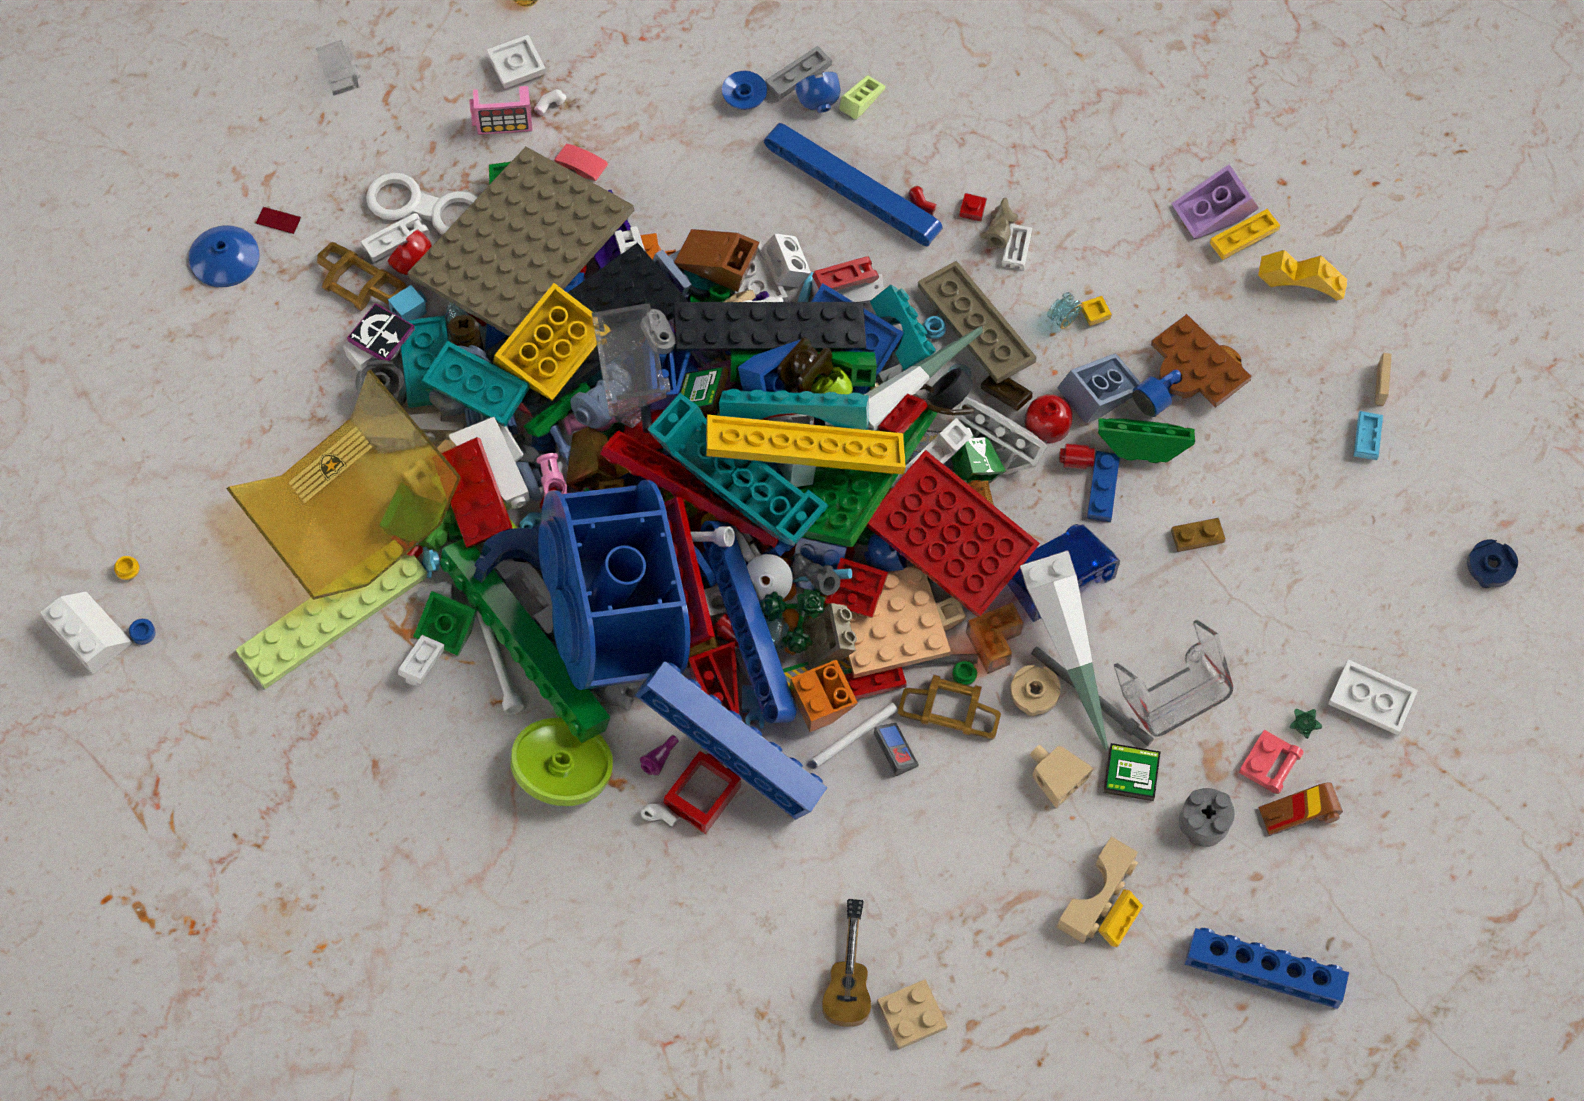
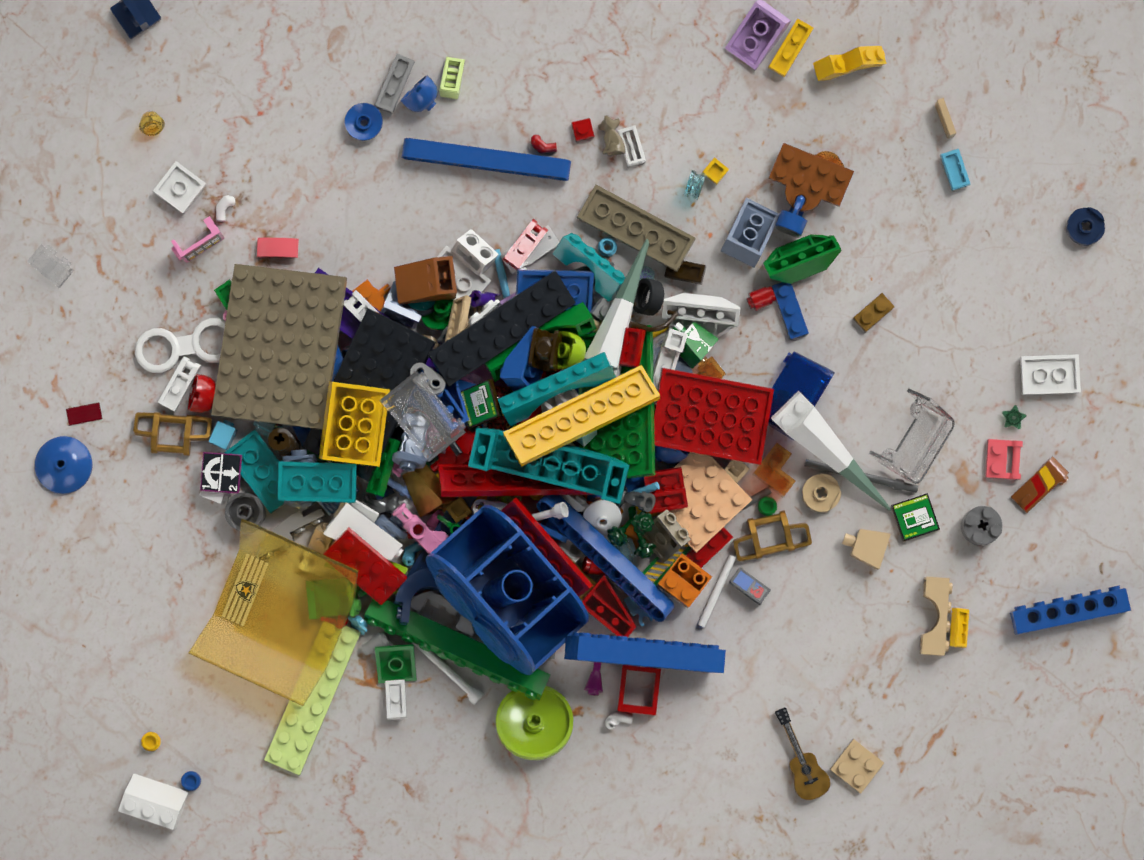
camera: 25 degrees left, 20 degrees up
red cylinder [1025,394,1072,443] -> none

